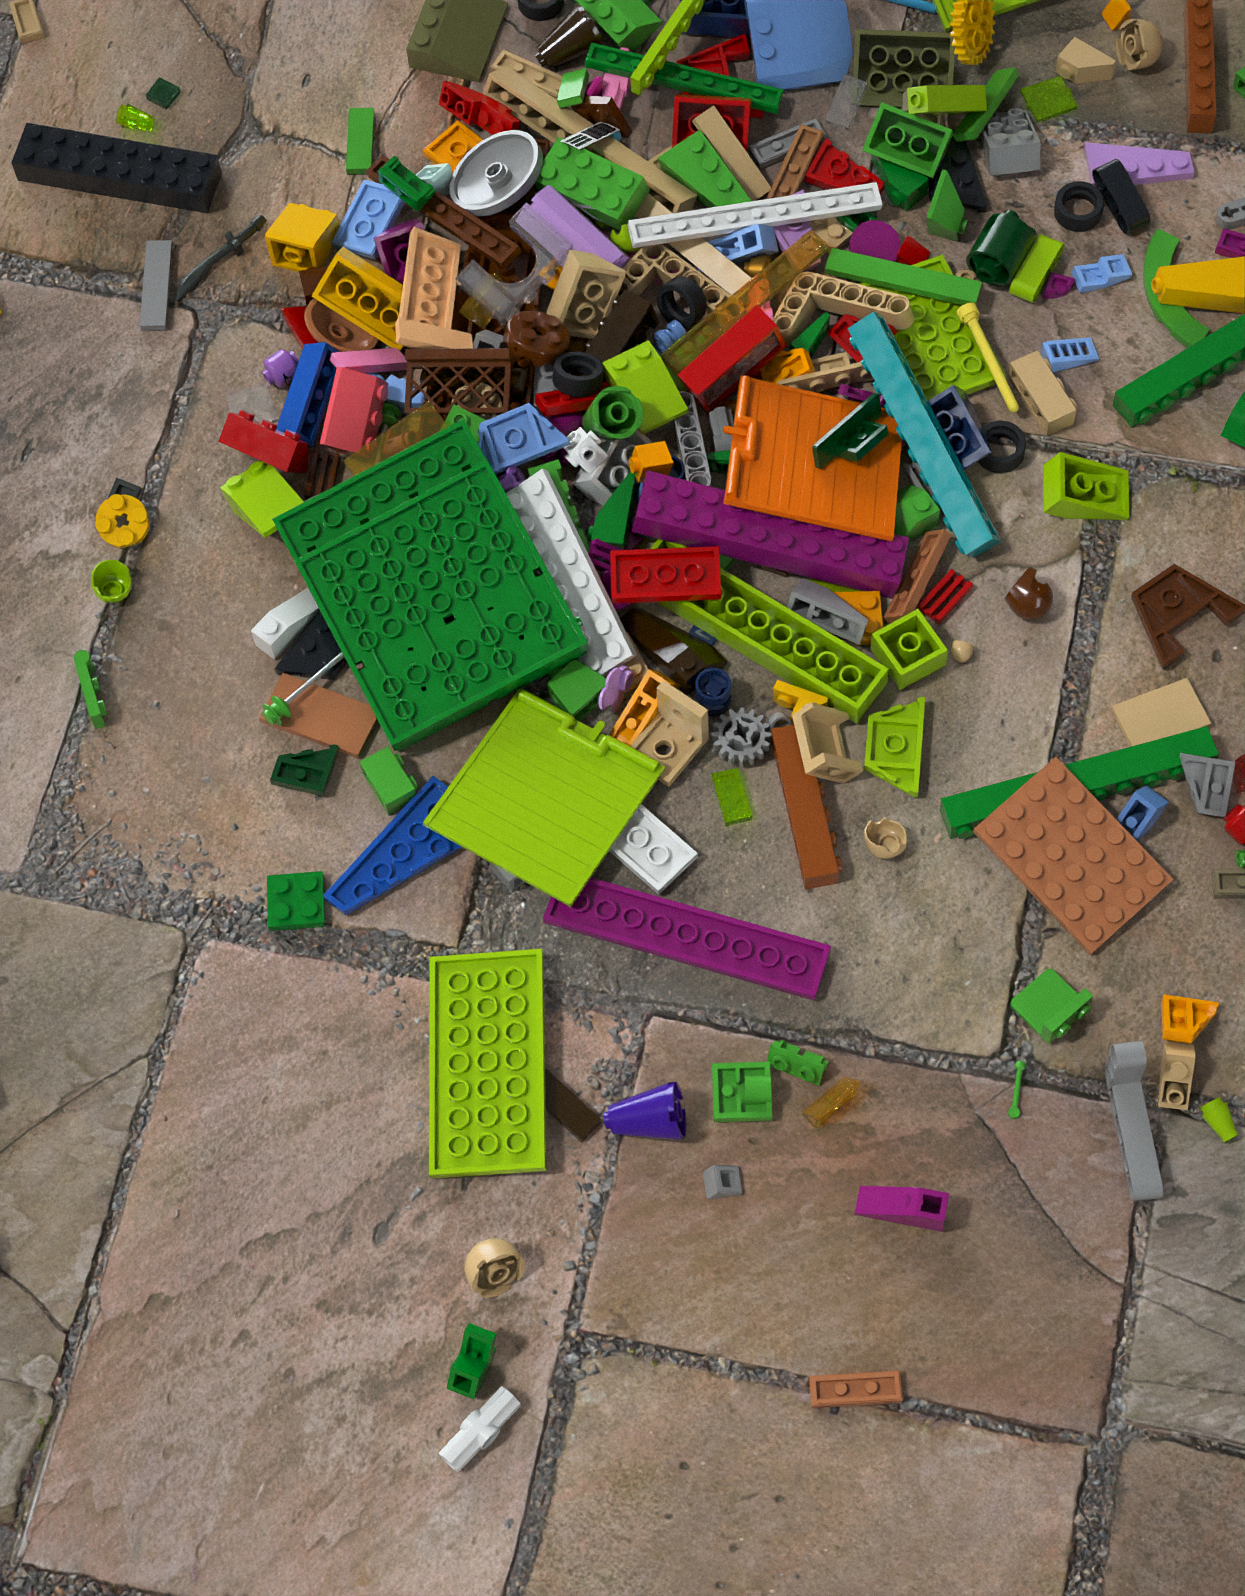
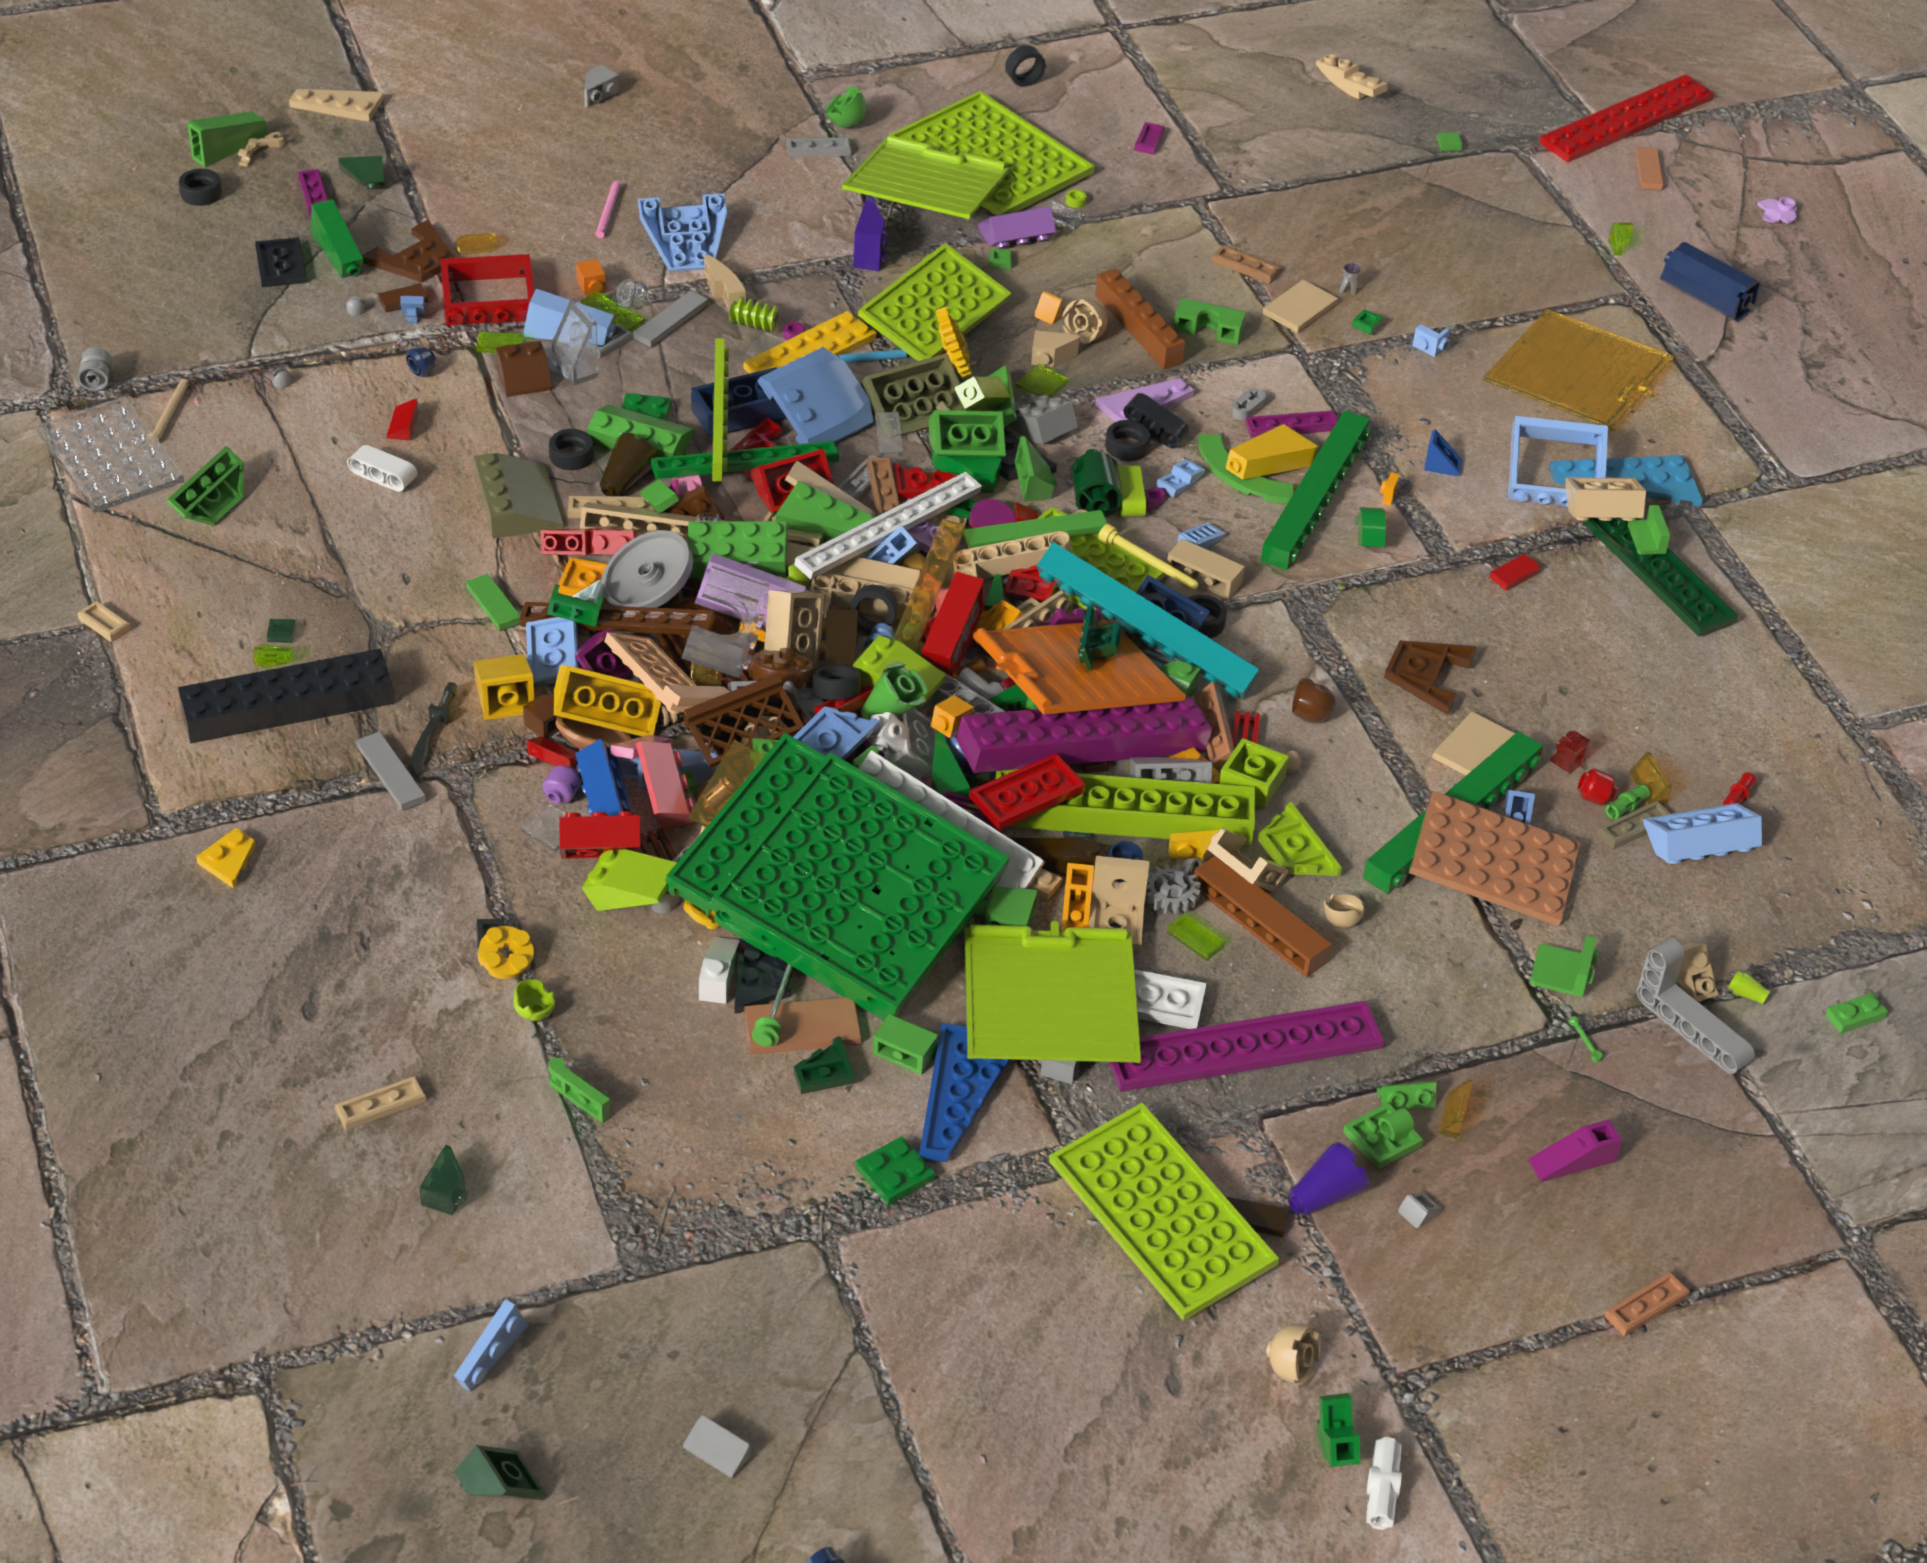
camera: 40 degrees left, 20 degrees down
lavender plate [598,665,635,713] -> none
lime slope [1043,452,1129,520] -> none
light orange wing [1161,994,1219,1043] -> none
light grey wing [1179,753,1235,817] -> none

